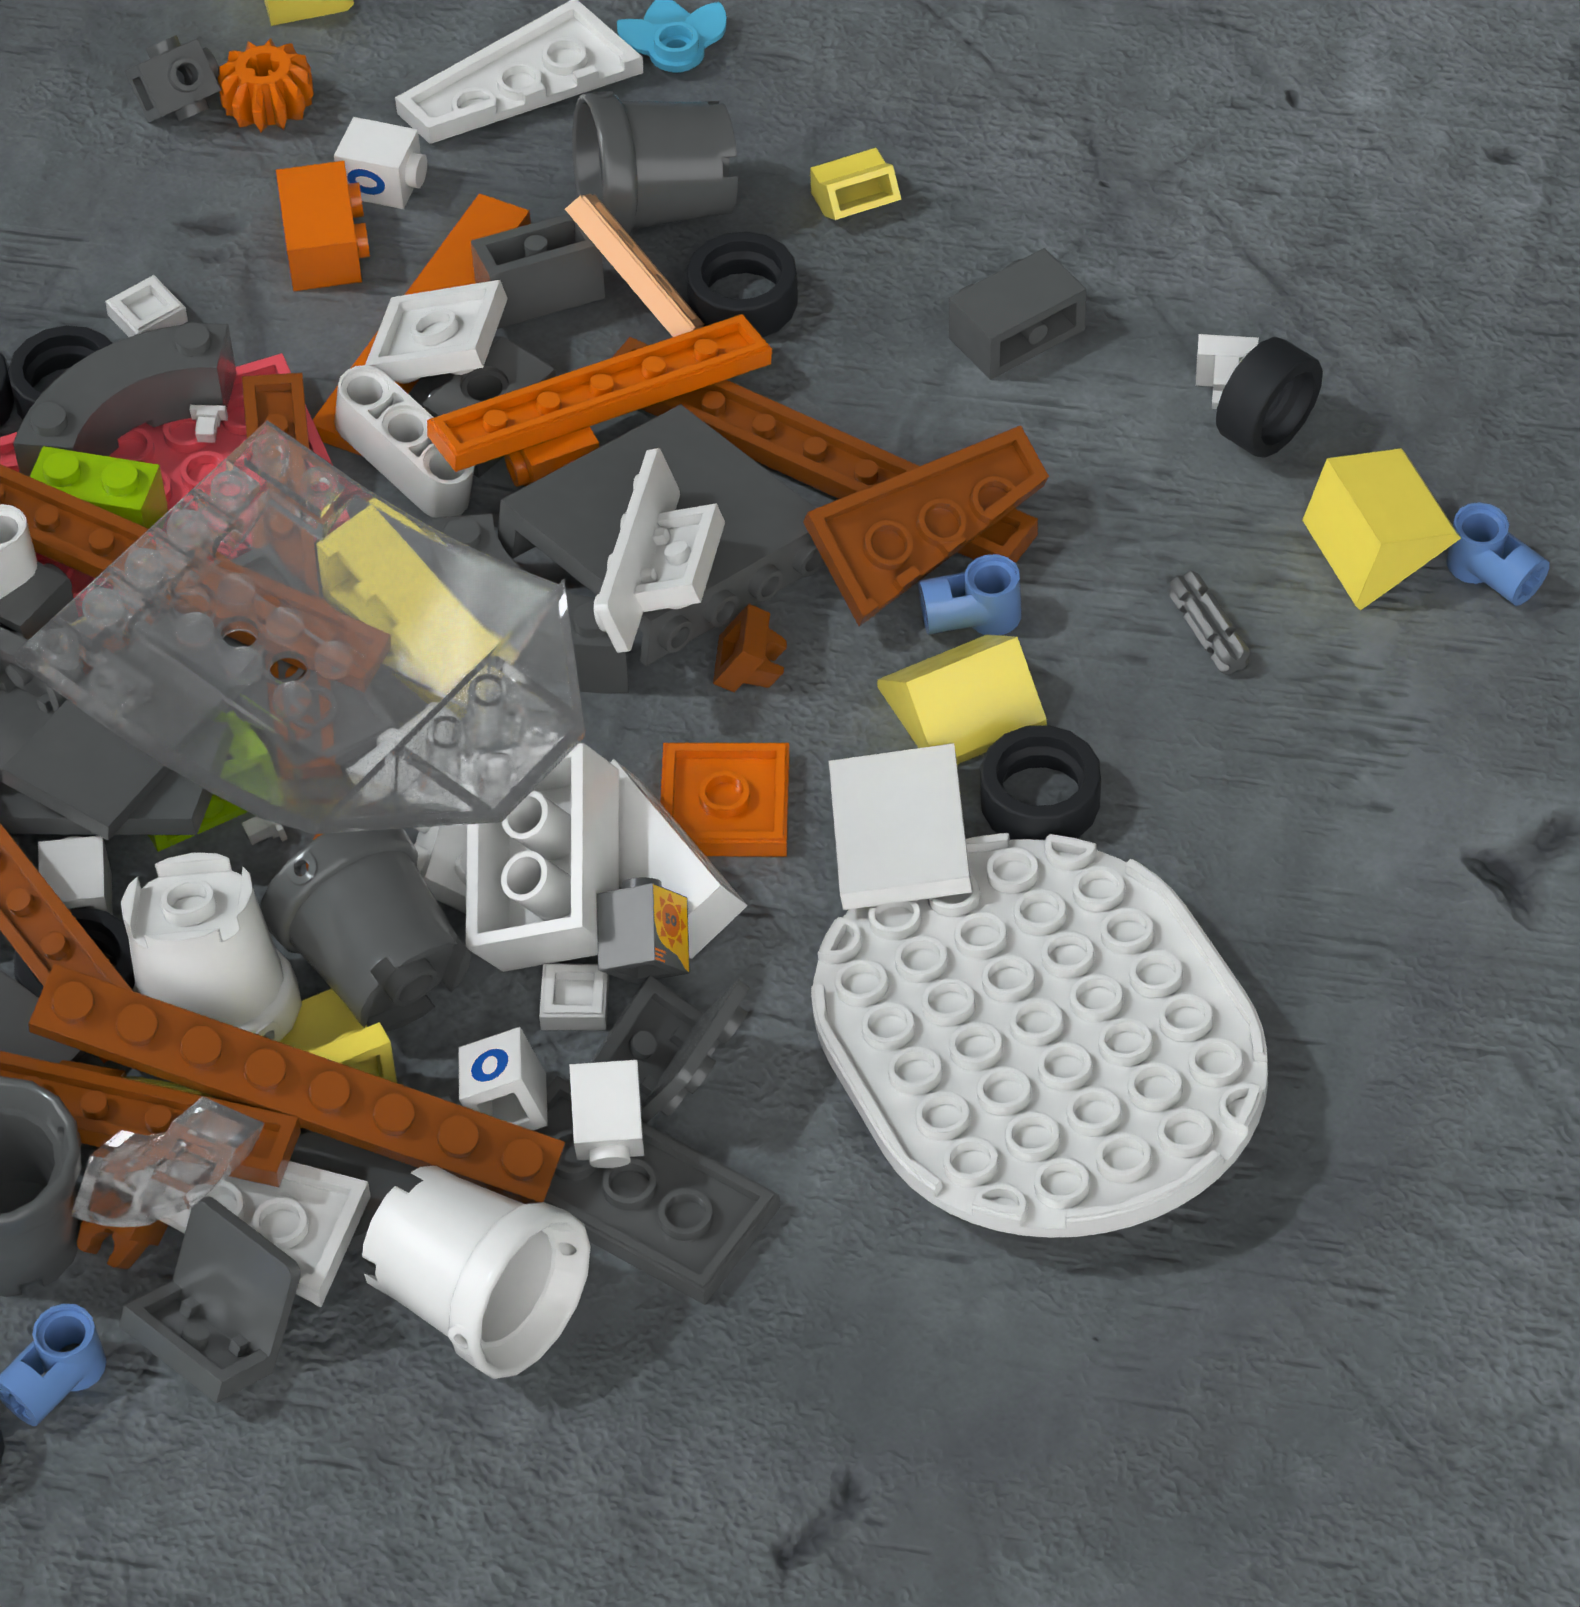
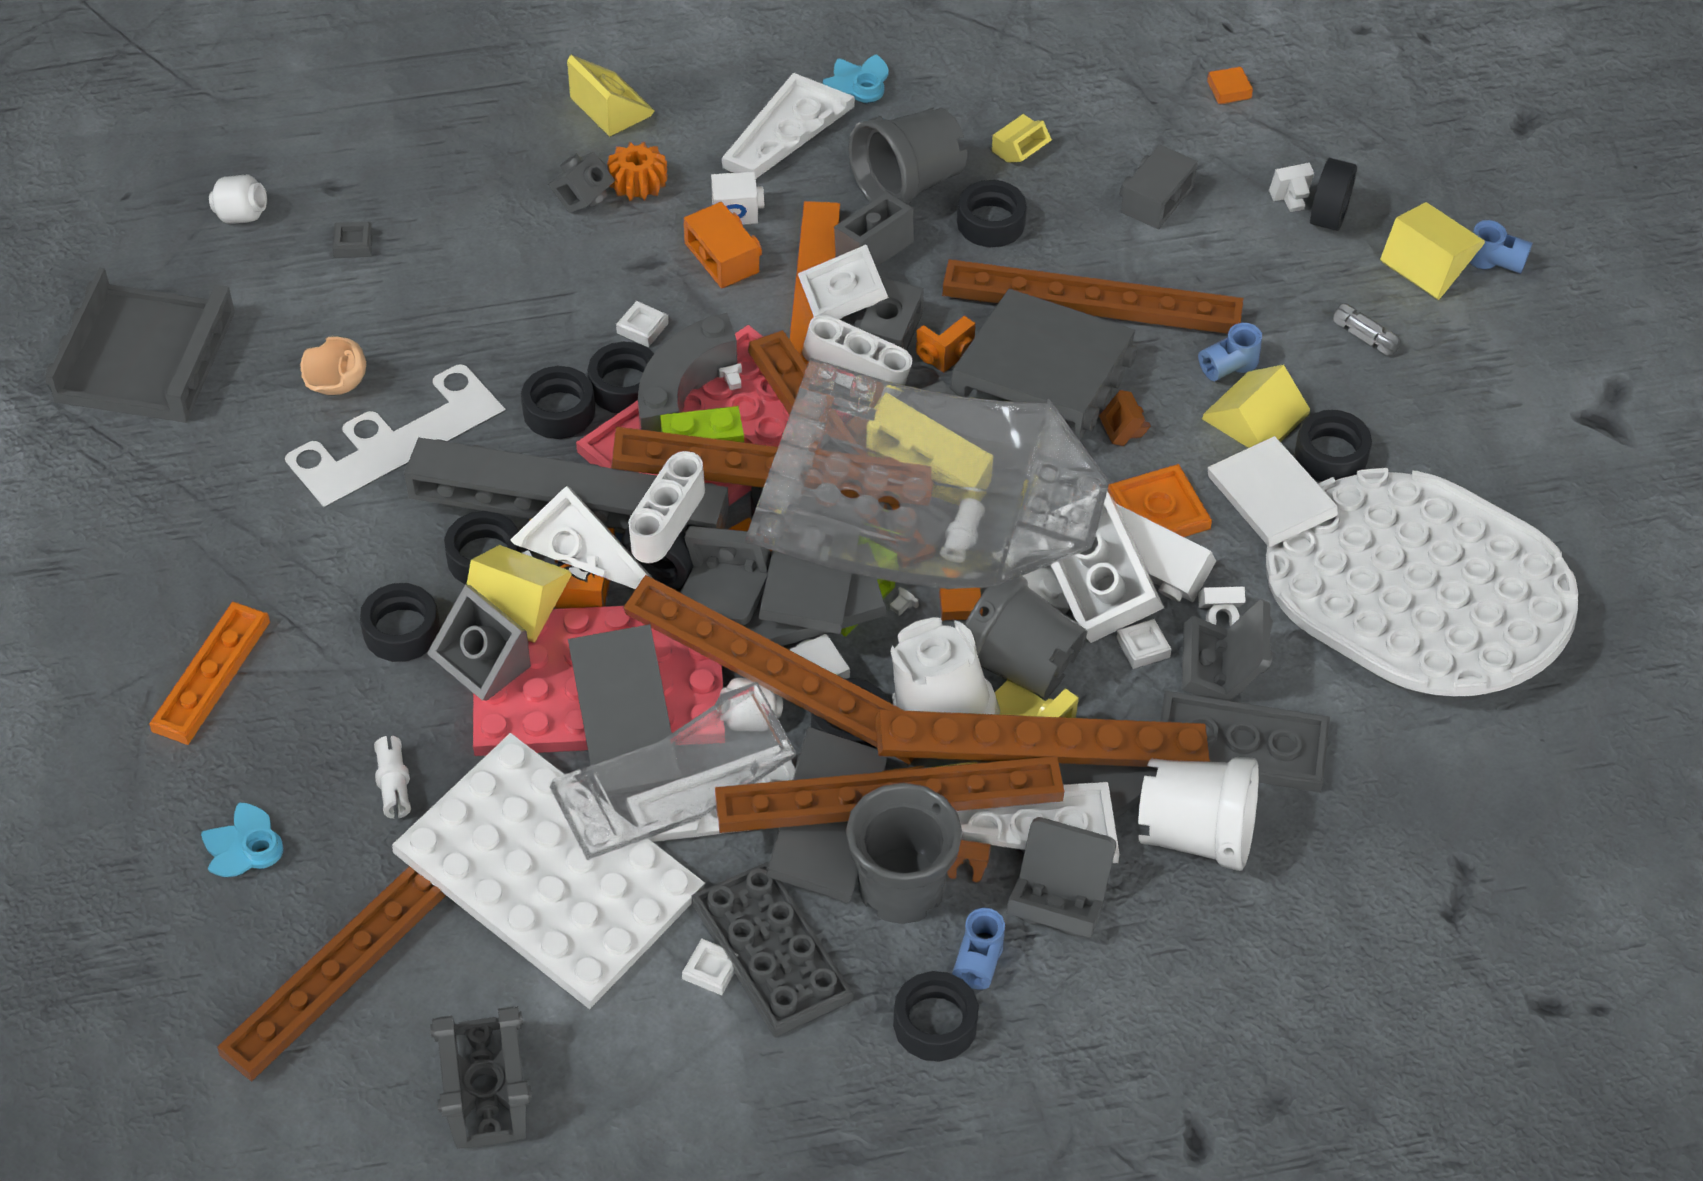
camera: 25 degrees left, 0 degrees up
clear brick [71,1097,265,1227] -> none
orange tile [427,314,772,472] -> none
white brick [459,1027,548,1130] -> none
light nougat tile [565,194,705,337] -> none
white brick [569,1060,644,1168] -> none
white bracket [594,448,725,653] -> none
brick [597,877,690,984] -> none
dark orange wing [803,425,1049,626] -> none
none -> white tile [1198,587,1245,626]
none -> orange tile [1207,66,1253,104]

